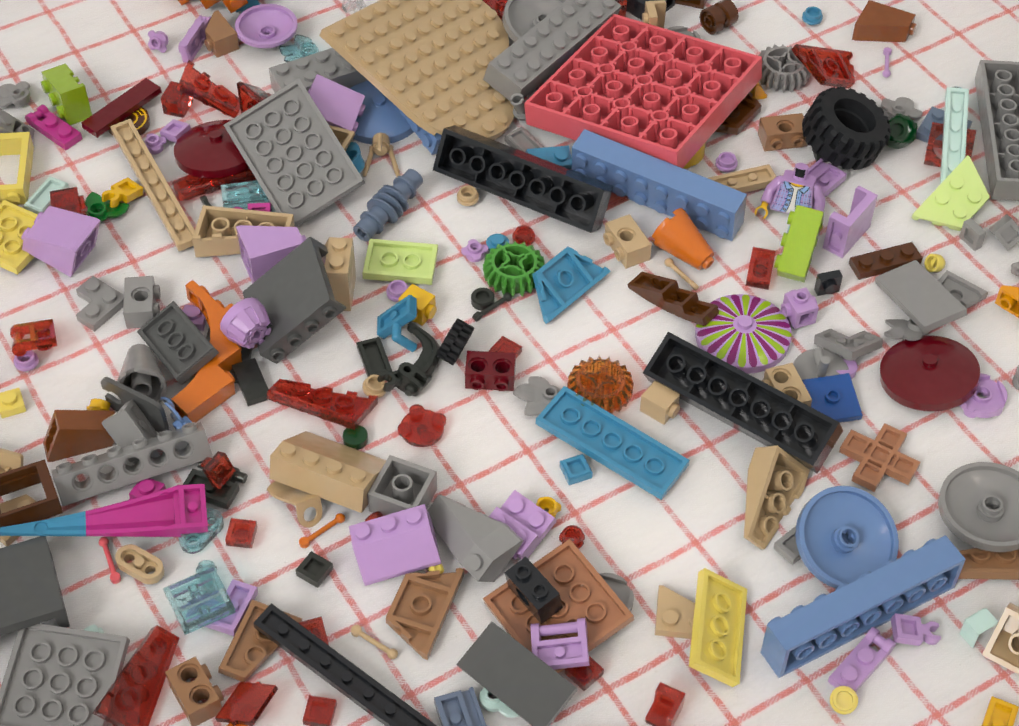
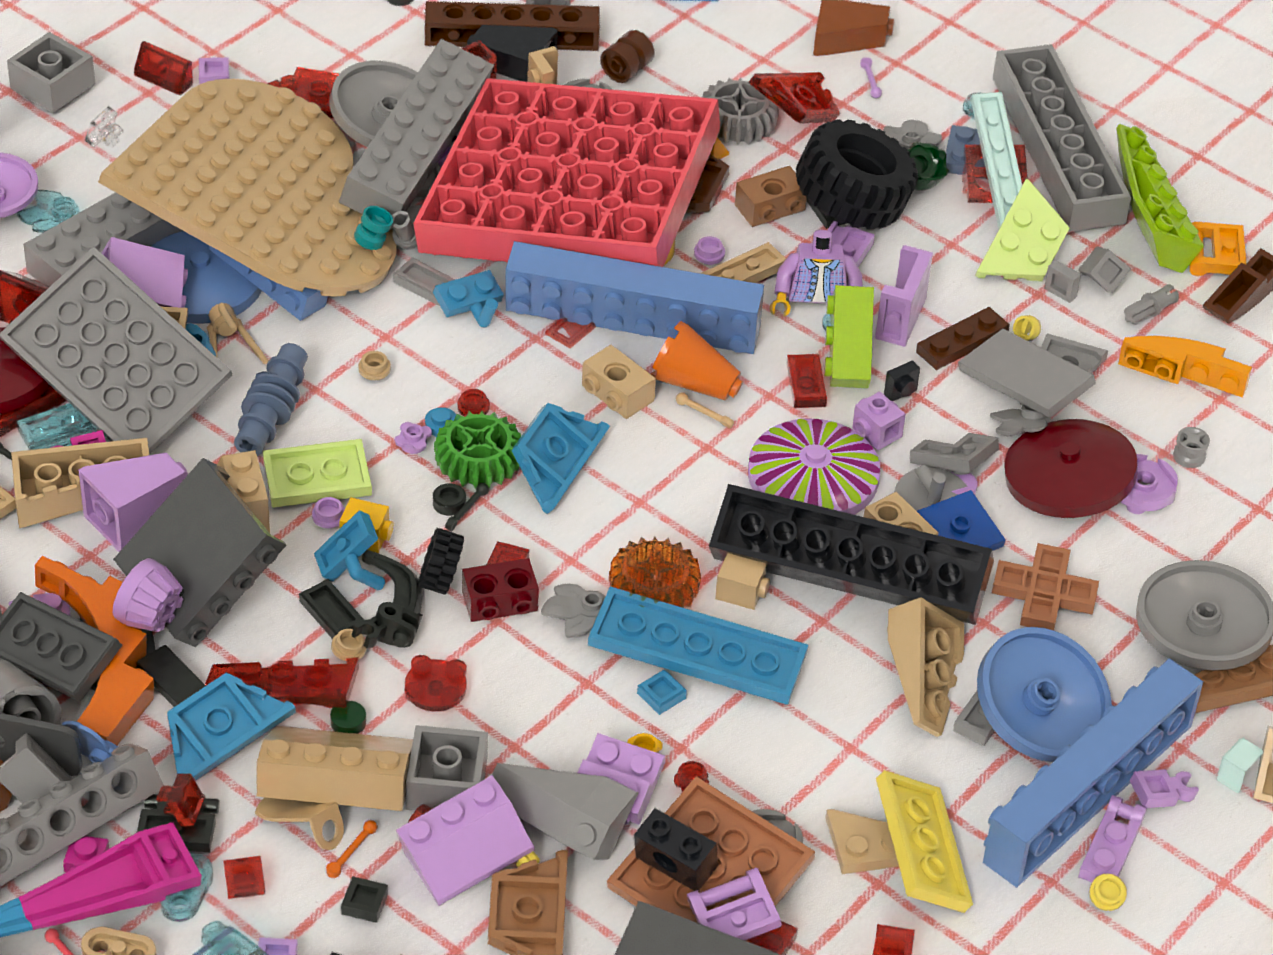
camera: 20 degrees left, 5 degrees down
black brick [433,125,614,233] -> none
reddish brown slope [627,272,719,326] -> none
dark azure plate [802,6,823,25] -> none
none -> dark azure wing [167,672,296,790]
none -> teal wheel [354,206,393,250]

